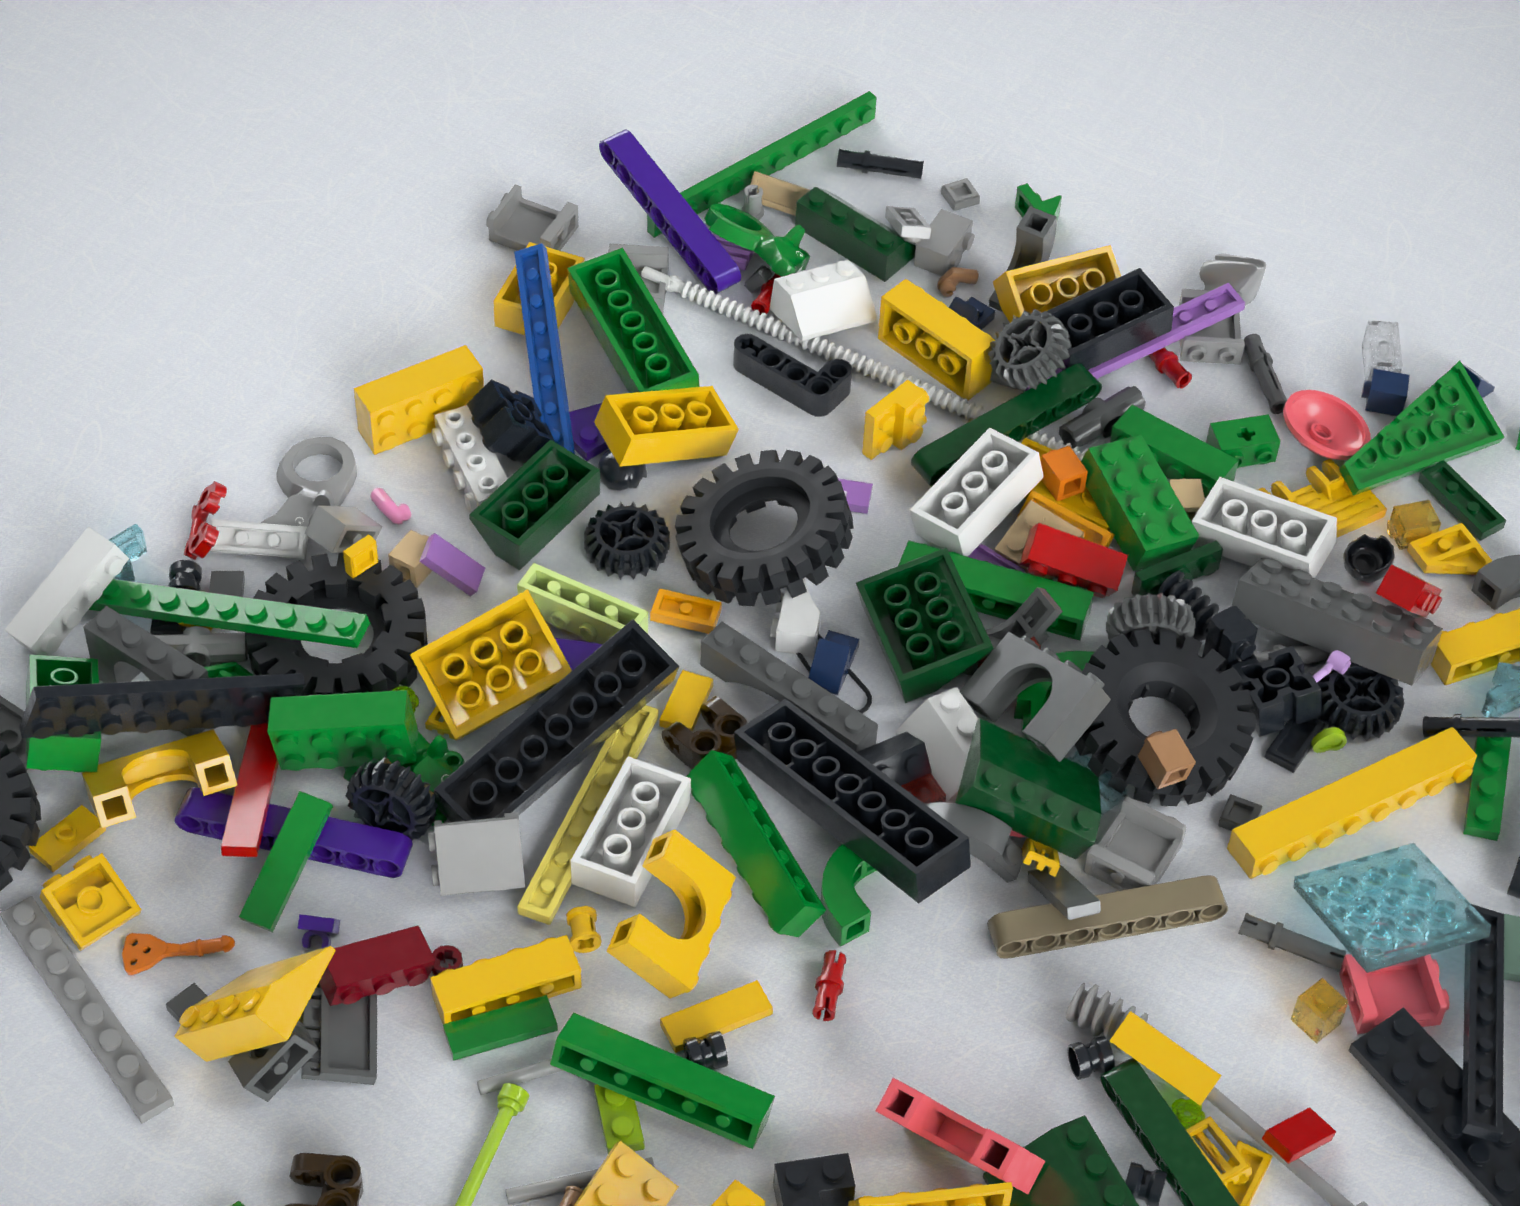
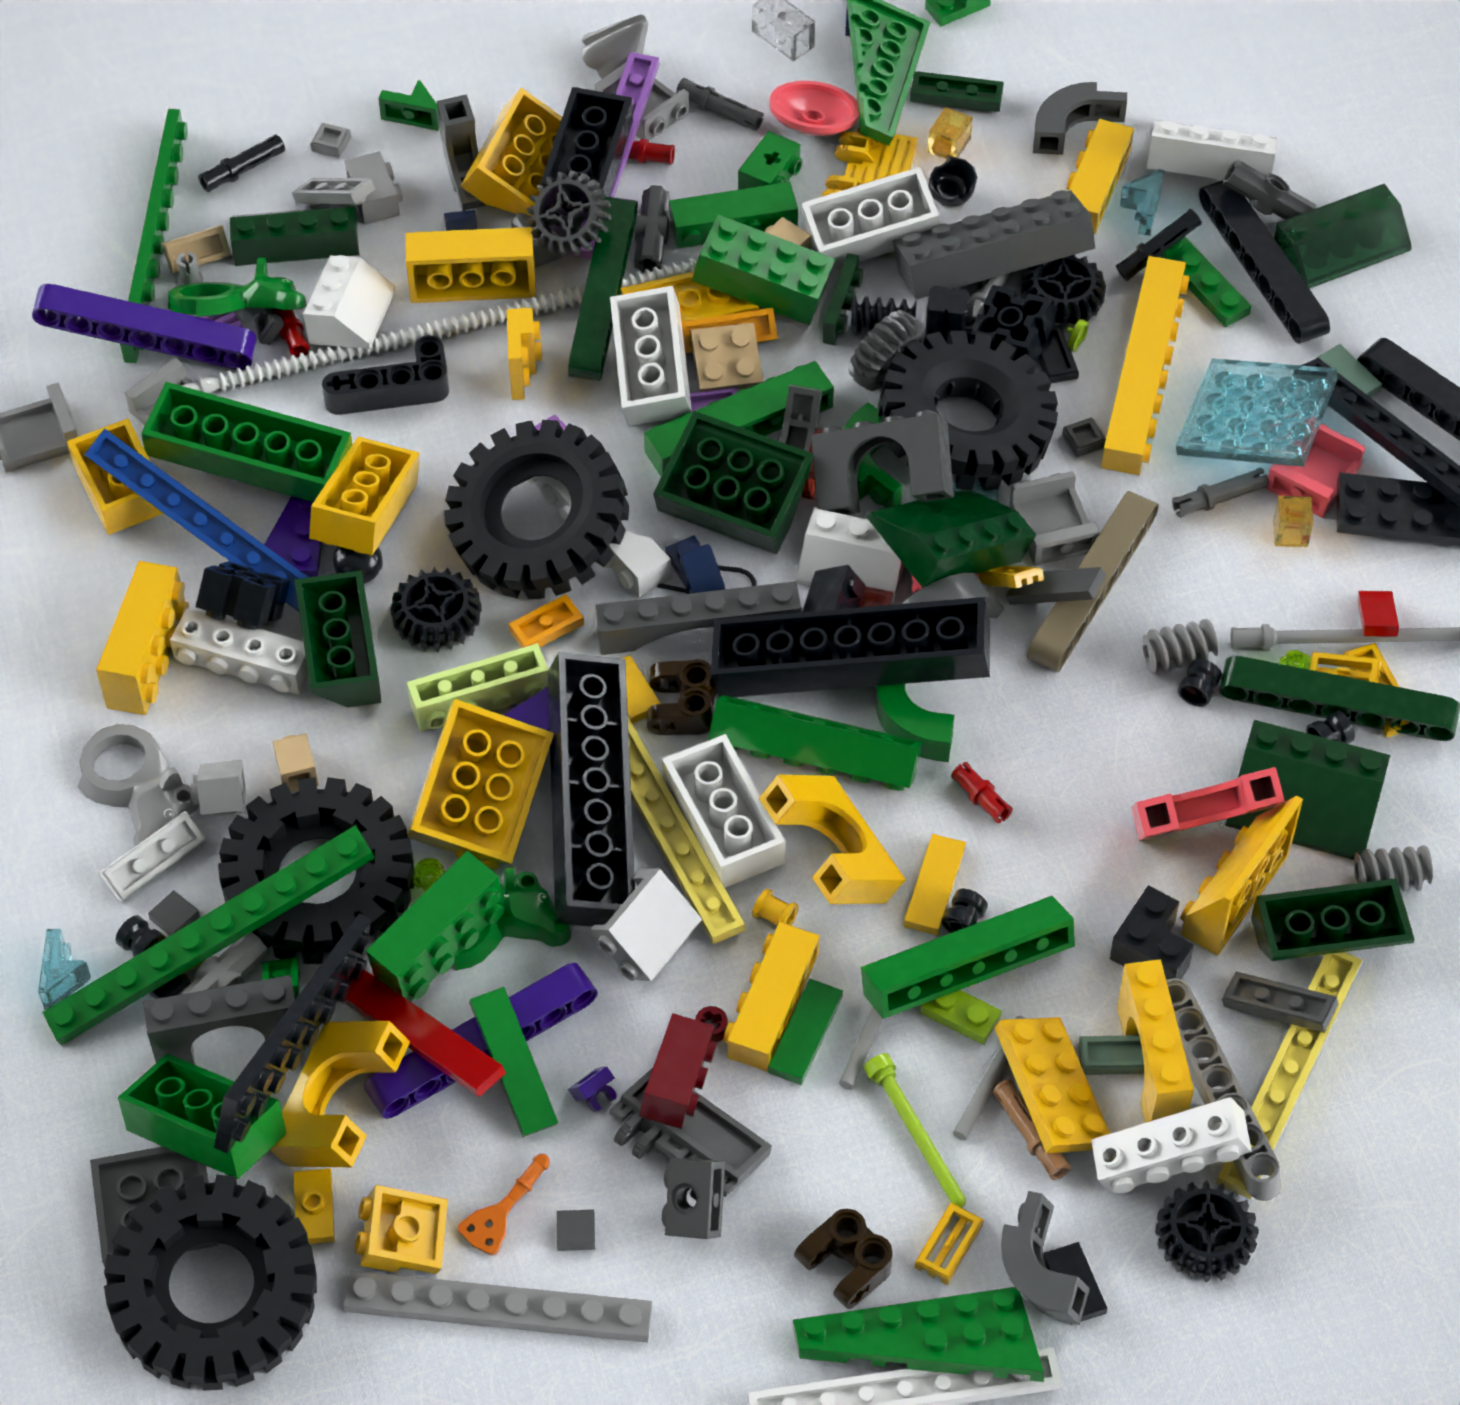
camera: 45 degrees left, 5 degrees up
white brick [4,527,129,656] -> none
yellow slope [174,946,336,1062] -> none
red helmet [184,481,227,560] -> none
yellow tile [343,534,378,578] -> none
black gear [345,757,439,840] -> none
bright pink arm [371,488,411,524] -> none
medium lavender tile [419,533,485,596] -> none
medium nougat arm [937,267,979,297] -> none
red brick [1019,523,1128,598] -> none
orange brick [1041,446,1088,502] -> none
yellow tile [1109,1010,1222,1106] -> none
medium nougat brick [1138,729,1196,790] -> none
lavender hand [1313,650,1351,682] -> none
dark blue brick [1361,368,1410,416] -> none
red brick [1376,564,1442,618] -> none
yellow wing [1407,523,1492,575] -> none

